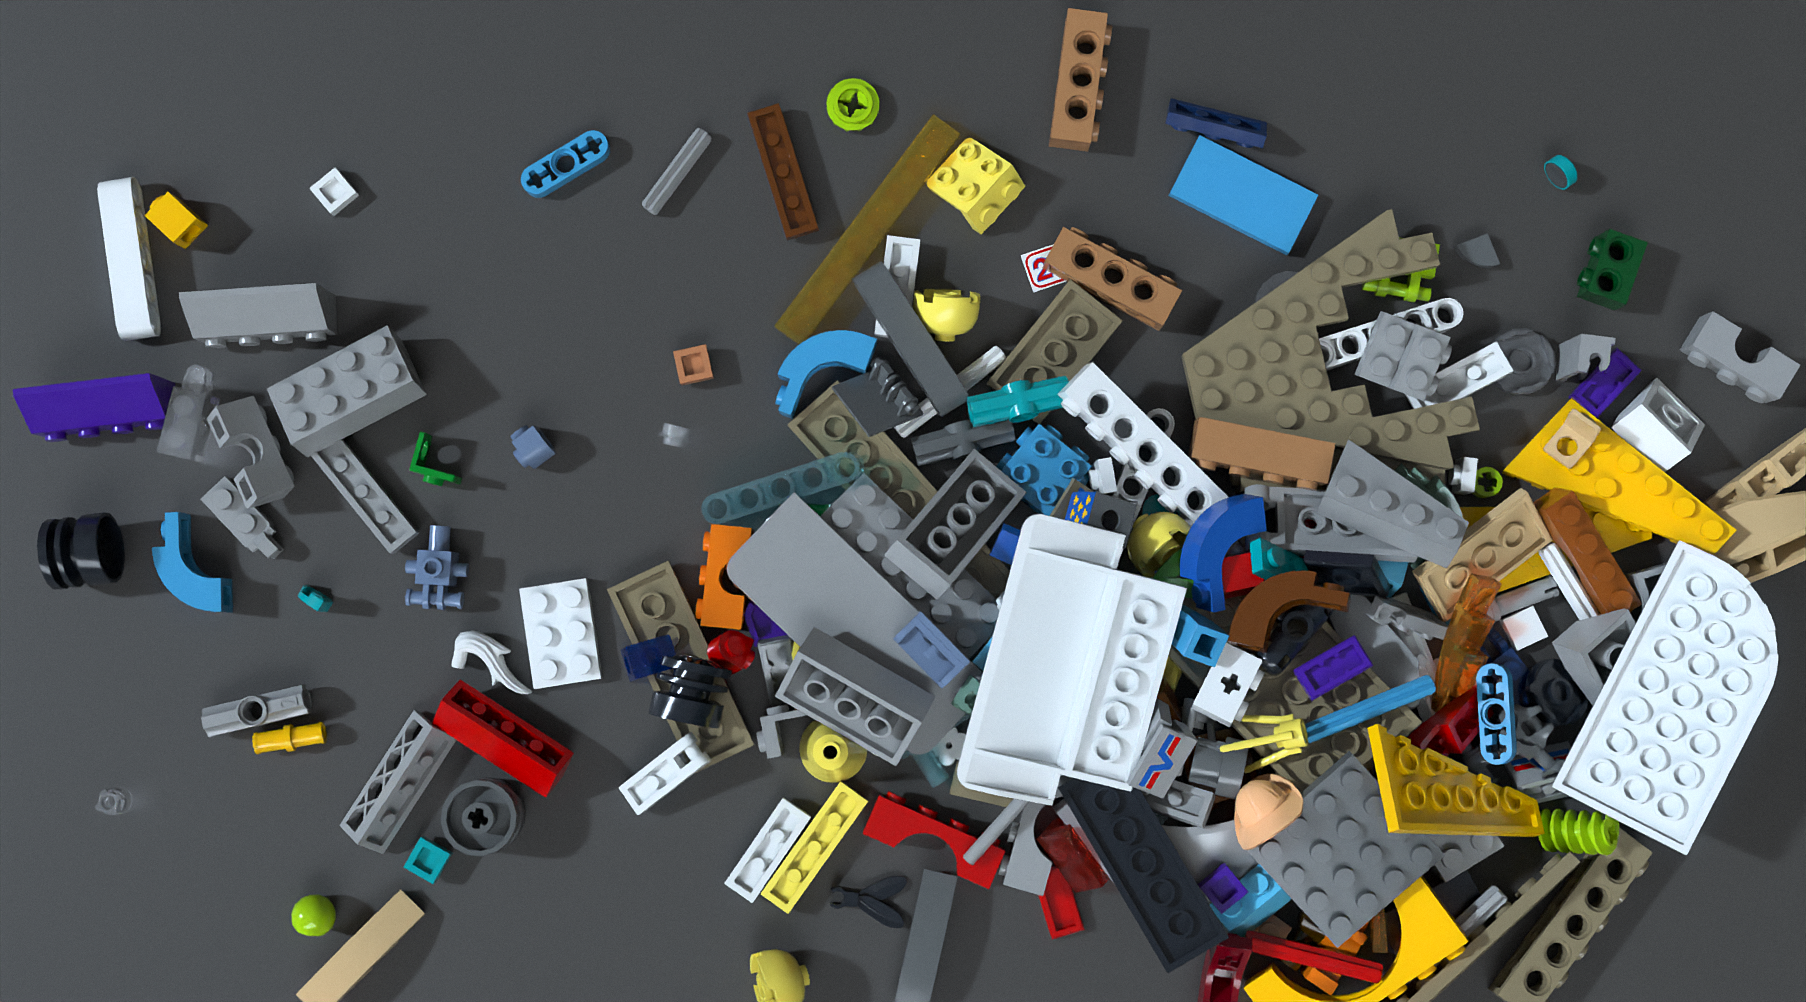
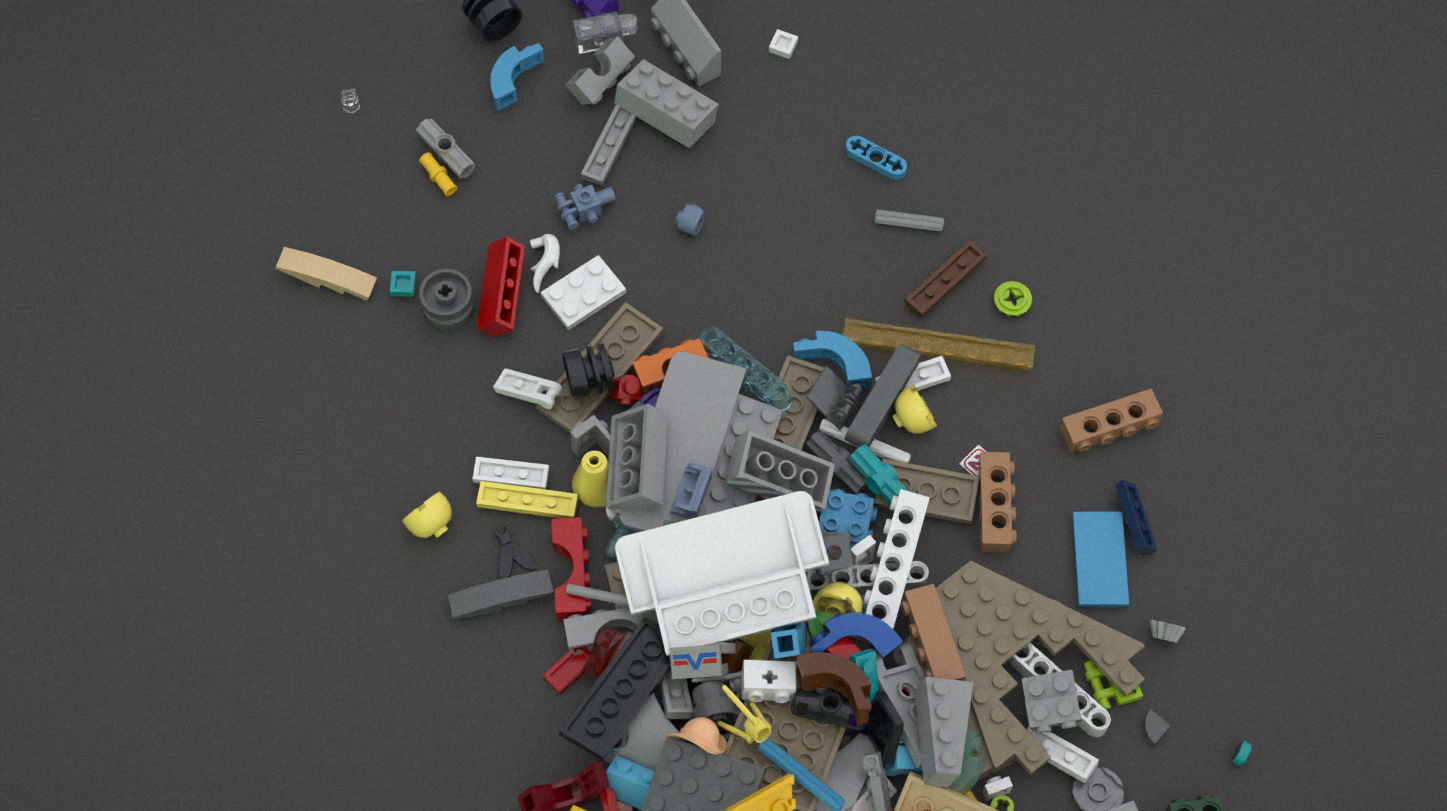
camera: 60 degrees right, 20 degrees down
light grey hinge [200,476,284,559] -> none
lime piece [291,894,336,936] -> none
teal tile [297,584,333,612] -> none
light grey fence [339,710,456,854] -> none
green bracket [409,431,462,486] -> none
clear blue bracket [621,635,676,682] -> none
clear plate [658,423,691,448] -> none
nougat plate [673,344,714,386] -> none
light yellow bracket [927,138,1026,234] -> none
dark purple plate [1197,863,1248,914] -> none
dark purple plate [1293,635,1373,702] -> none
none -> light grey piece [1150,619,1186,643]

